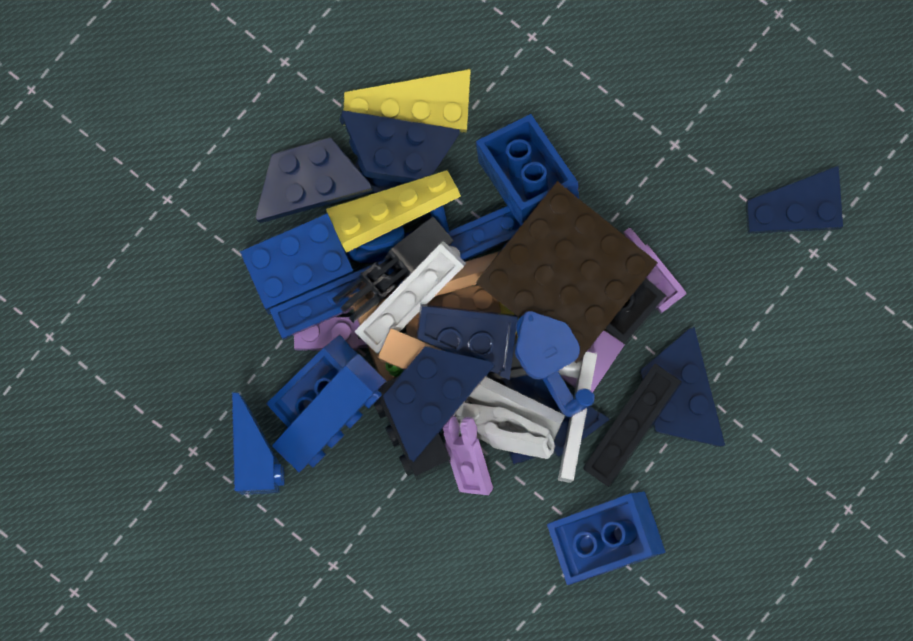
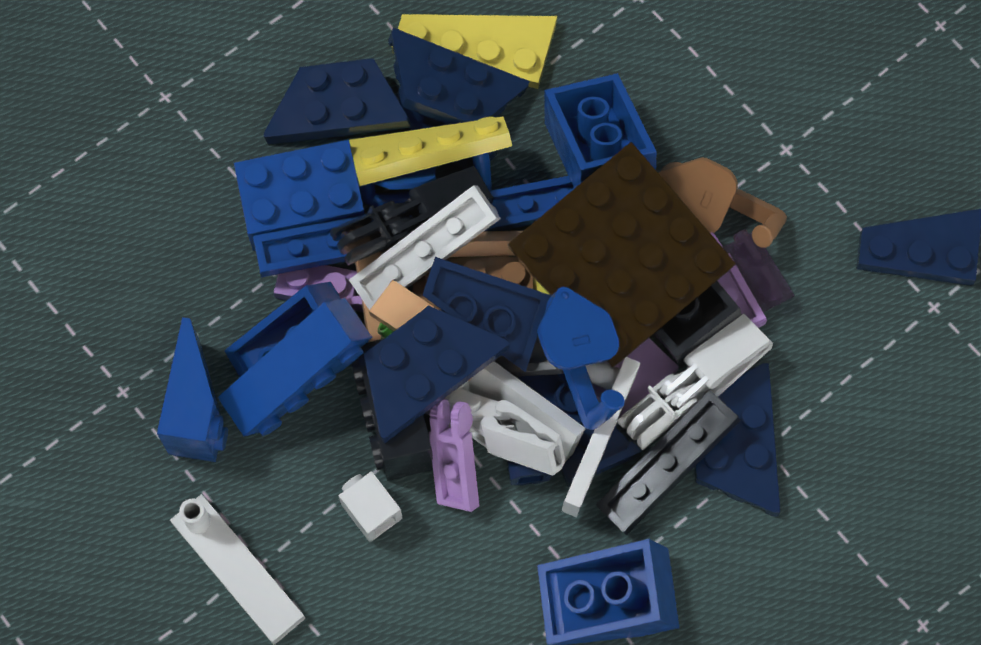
camera: 15 degrees right, 10 degrees down
none -> white piece [170,494,306,645]
none -> white brick [338,471,402,542]
none -> white arm [617,314,773,450]
none -> medium nougat piece [659,157,787,248]
none -> clear purple hinge [723,229,795,313]

